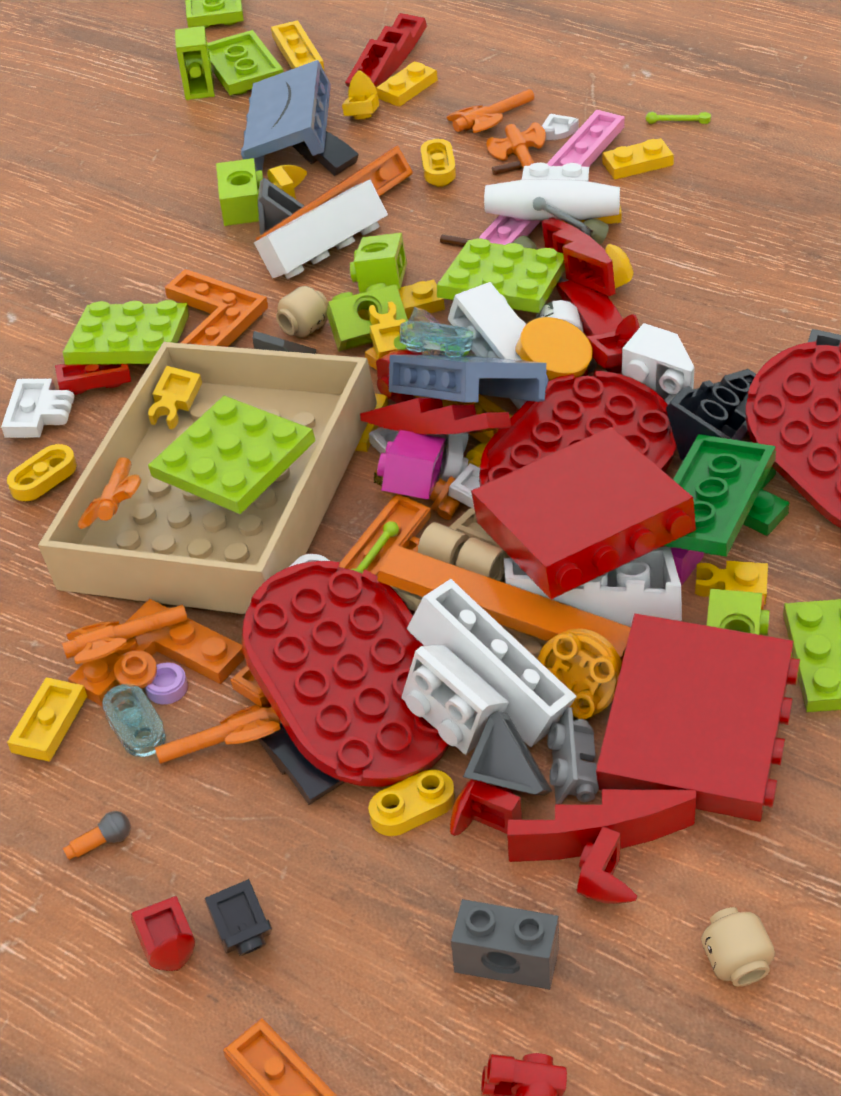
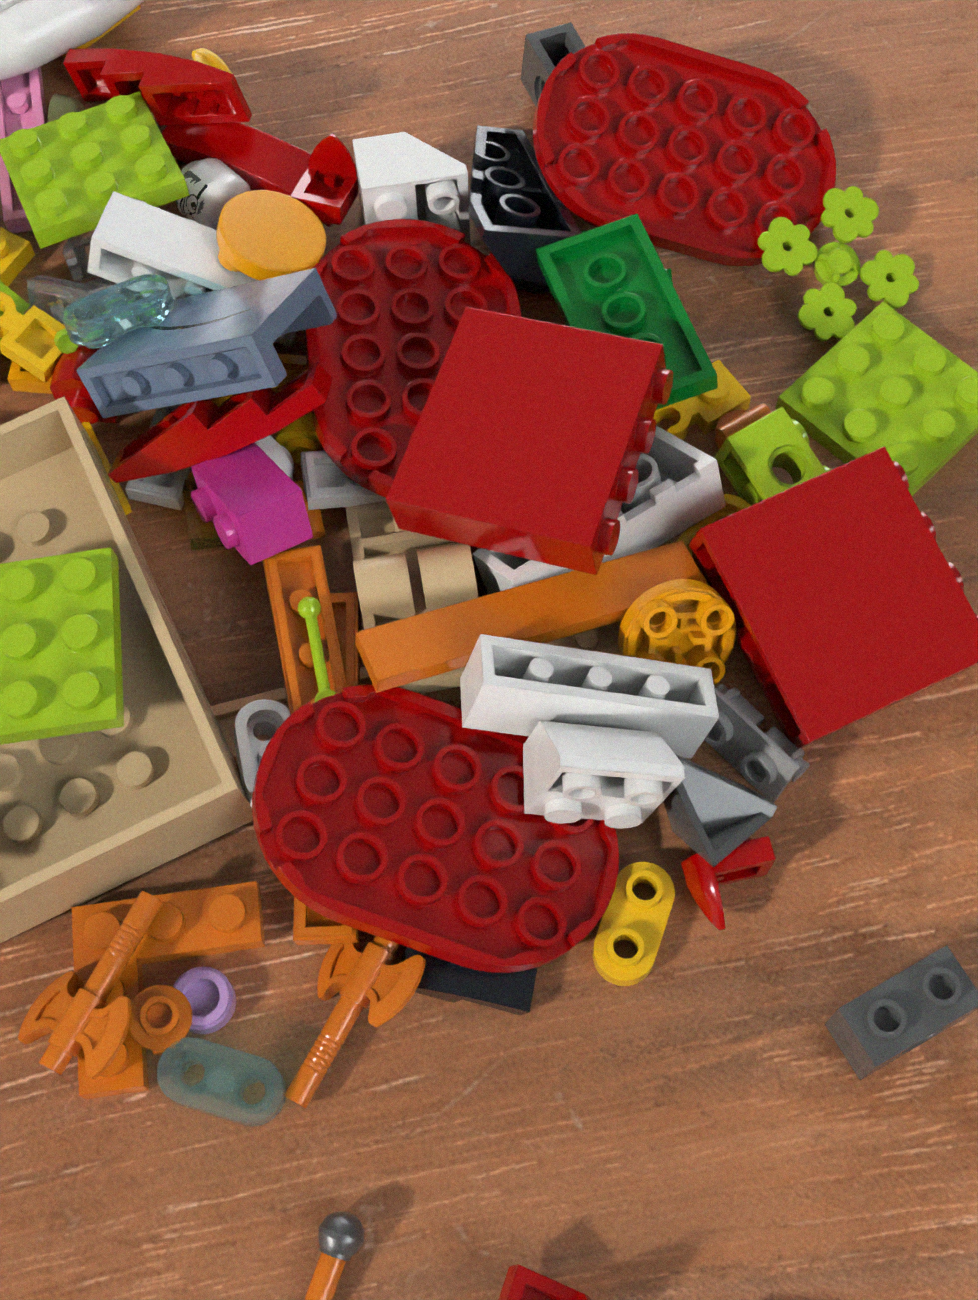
camera: 45 degrees left, 20 degrees up
yellow plate [7,677,87,762] -> none
black bracket [204,879,272,956] -> none
red slope [507,789,696,862] -> none
hinge [533,197,609,245] -> none
red plate [576,827,637,904] -> none

